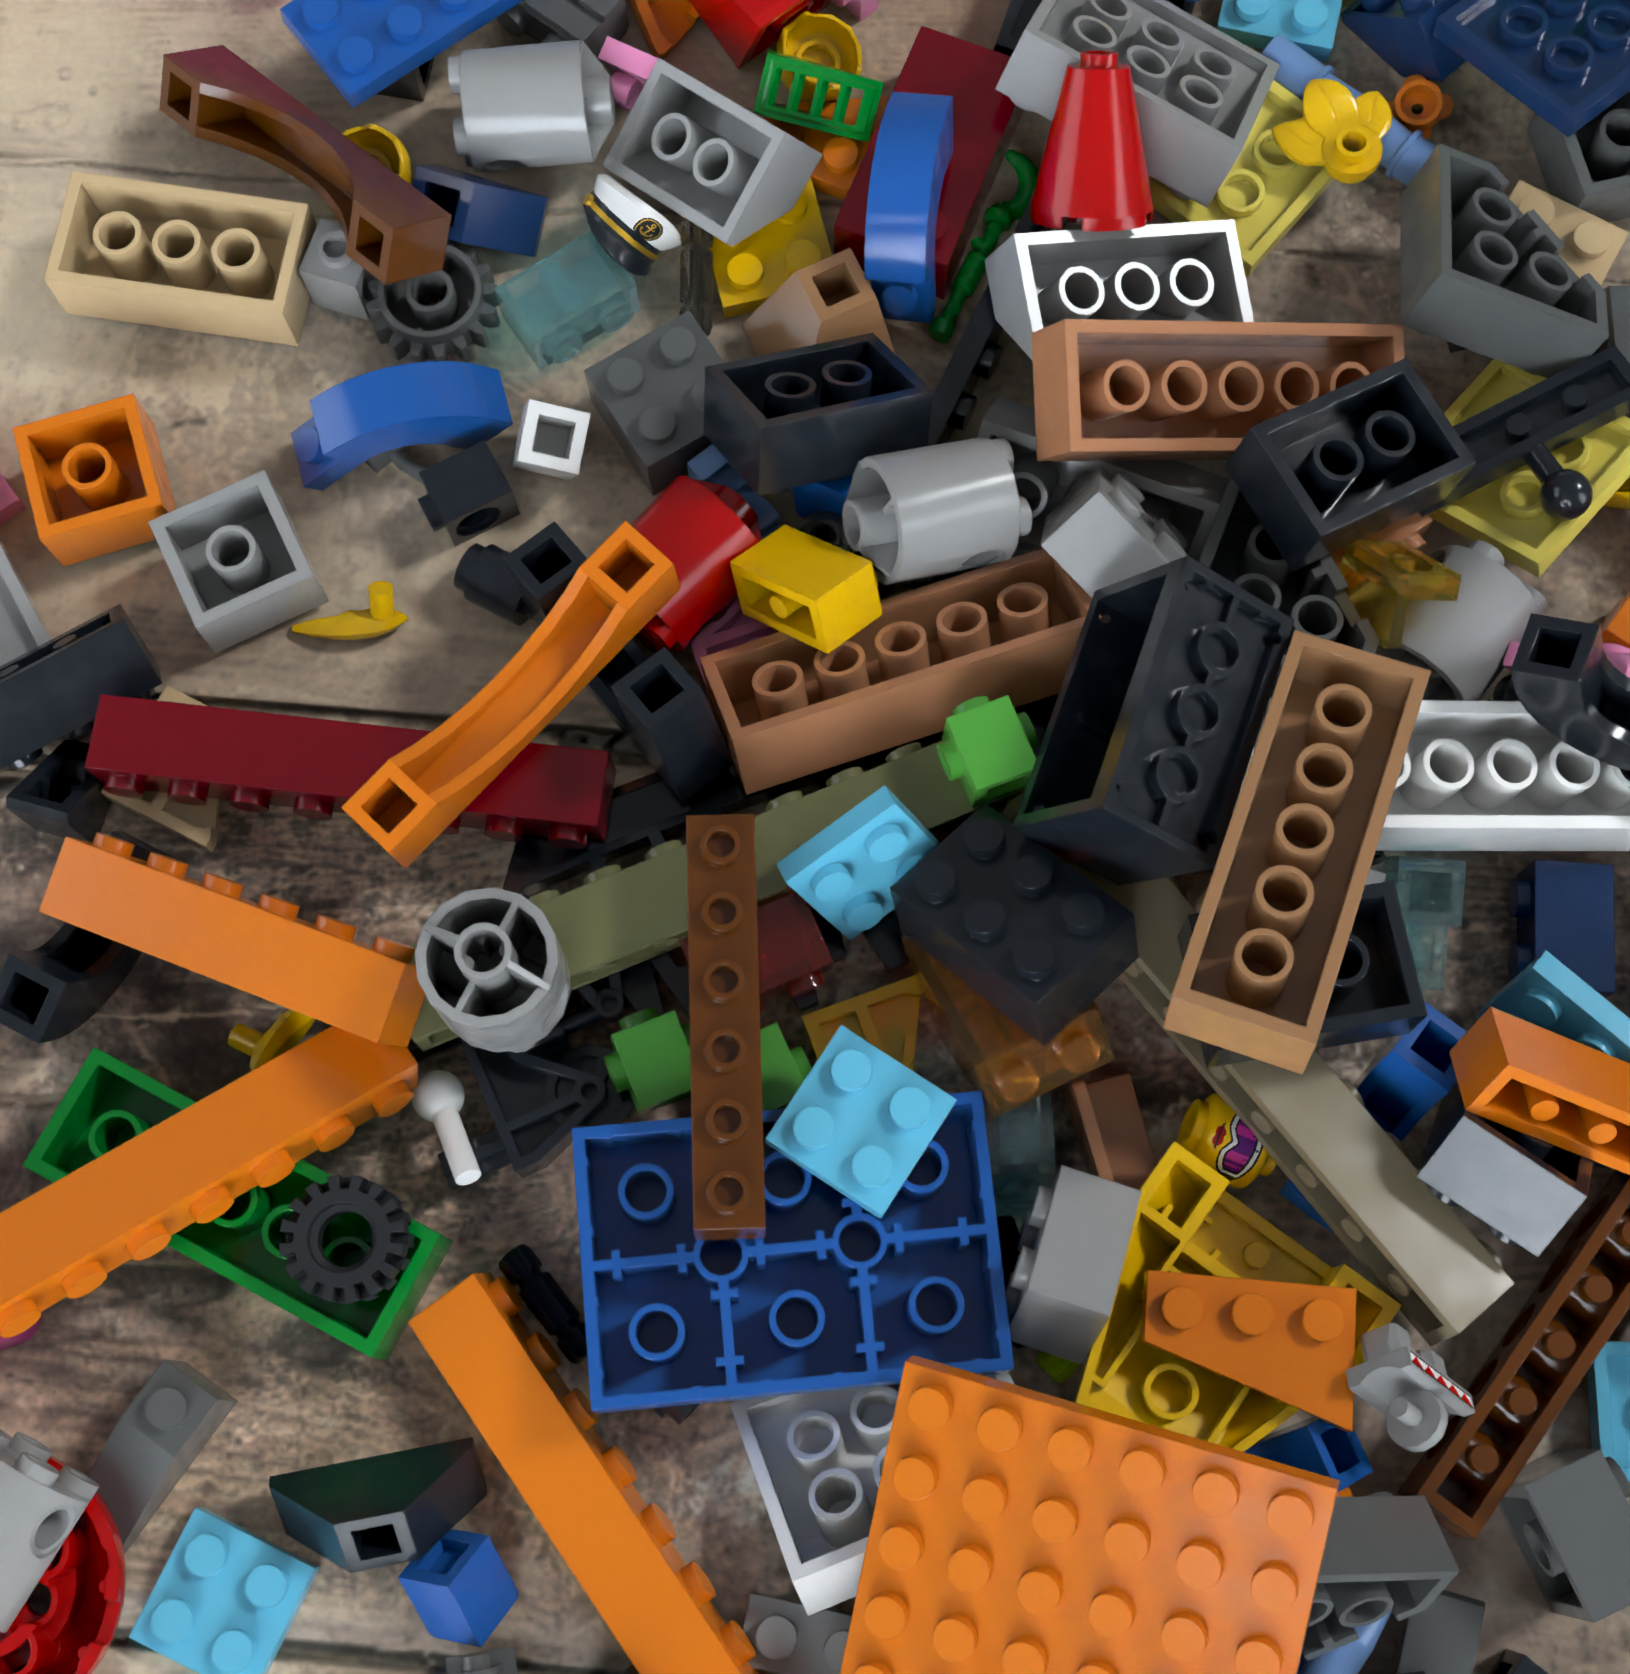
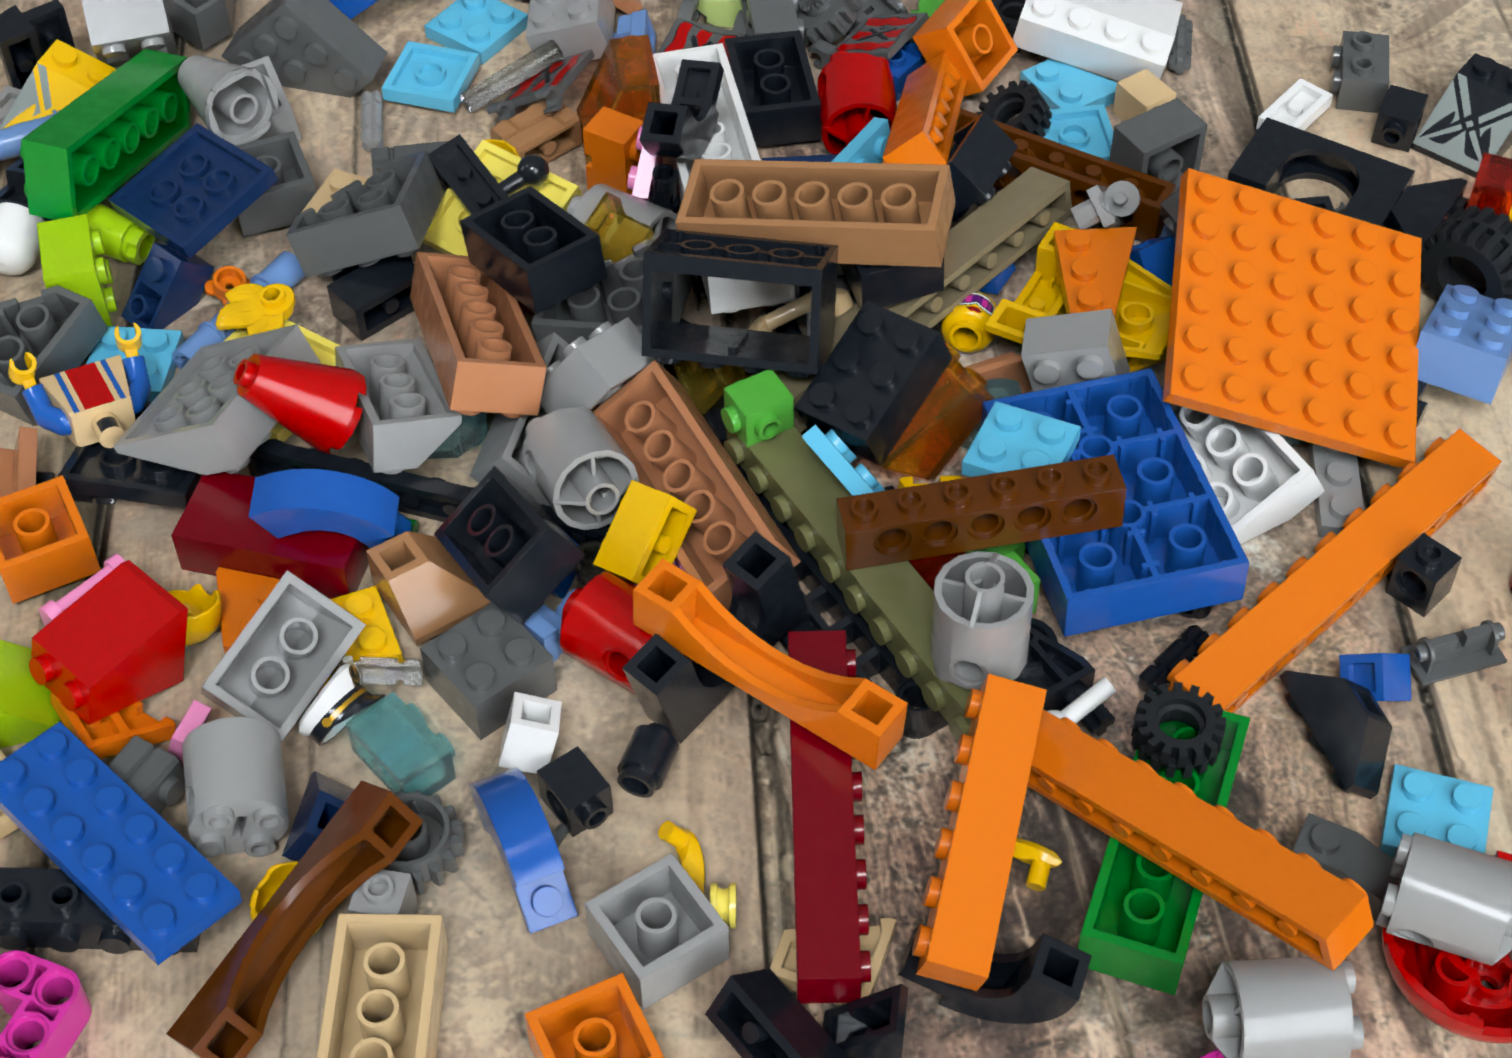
camera: 100 degrees left, 25 degrees down
green slope [753,50,884,142] -> none
none -> black brick [327,255,415,341]
none -> light yellow bush [710,883,736,929]

